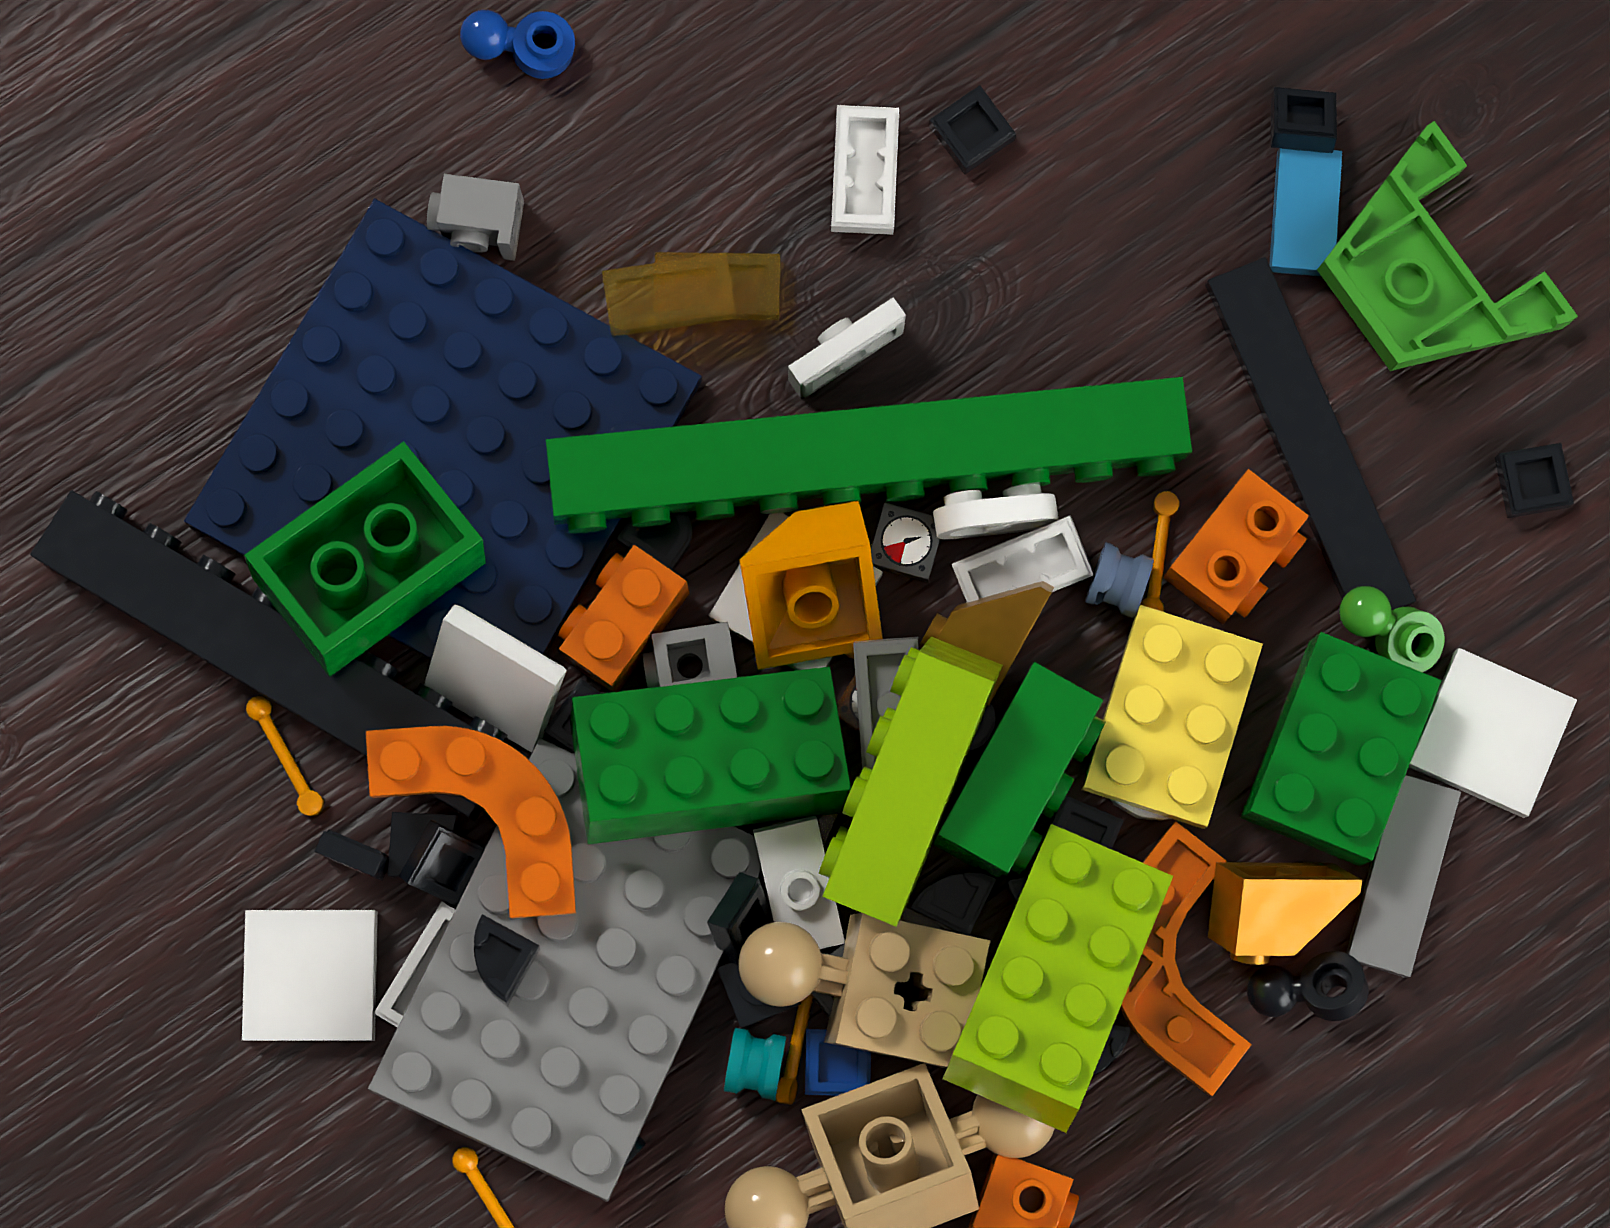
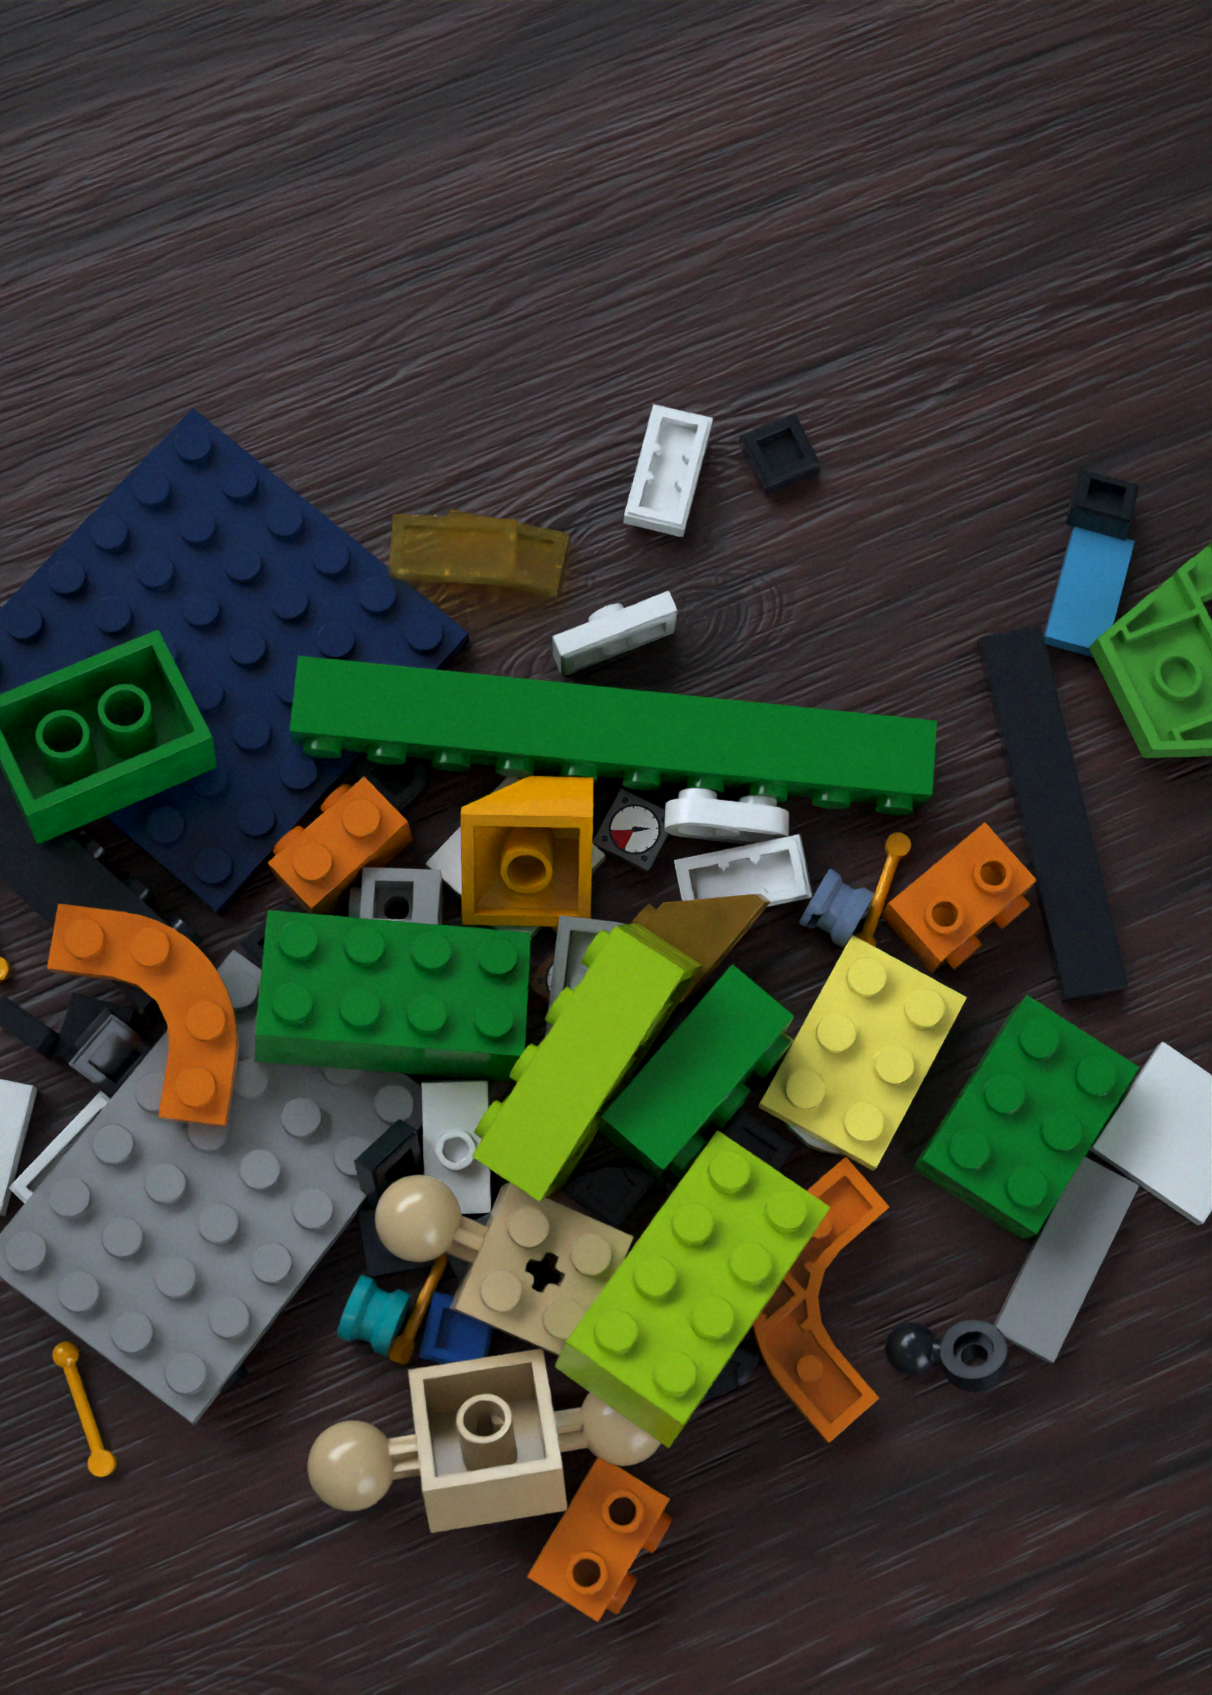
camera: 10 degrees right, 5 degrees down
white tile [424,604,567,753] -> none
light grey brick [427,174,524,261] -> none
blue plate [460,10,575,79] -> none
black tile [474,914,540,1006] -> none
slope [1208,862,1362,965] -> none
bright green plate [1339,586,1445,672] -> none

